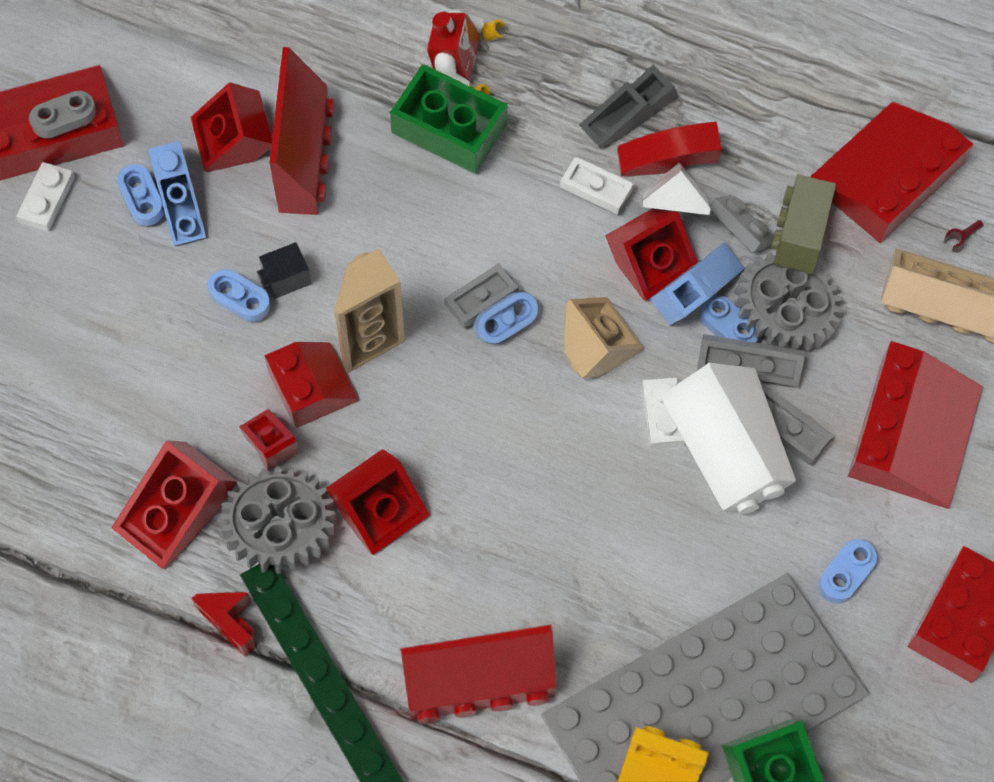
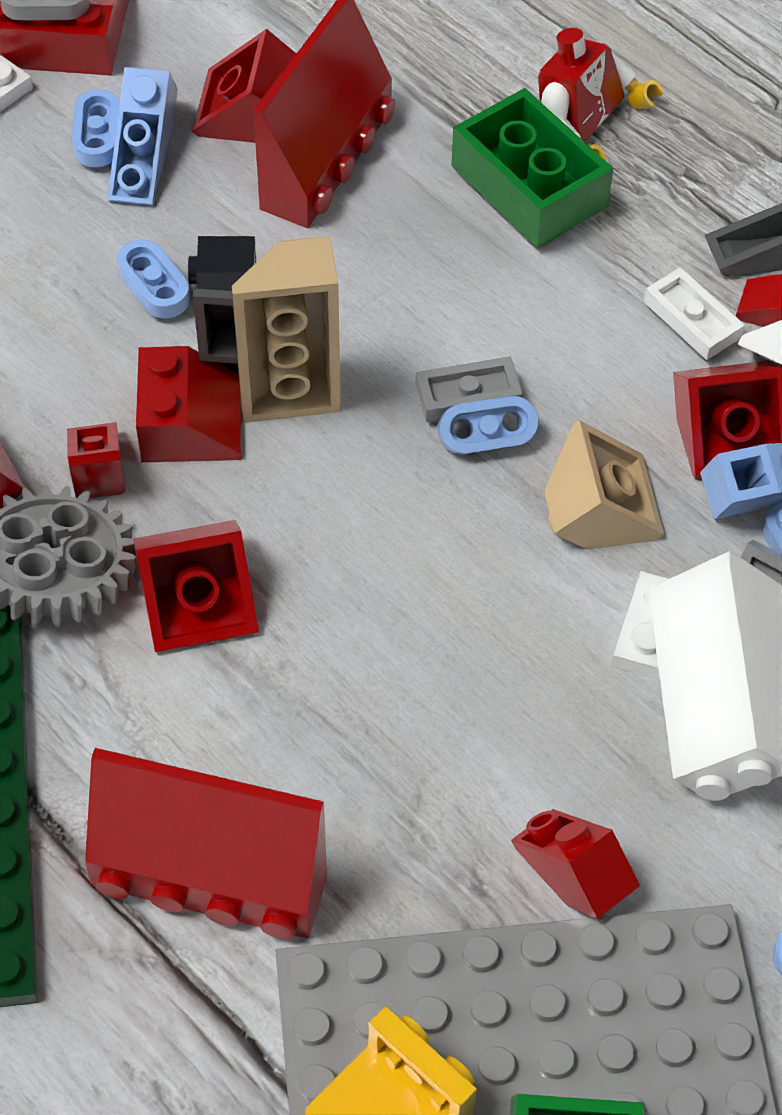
camera: 25 degrees right, 10 degrees down
none -> dark grey slope [193,289,239,374]
none -> red slope [511,809,640,919]

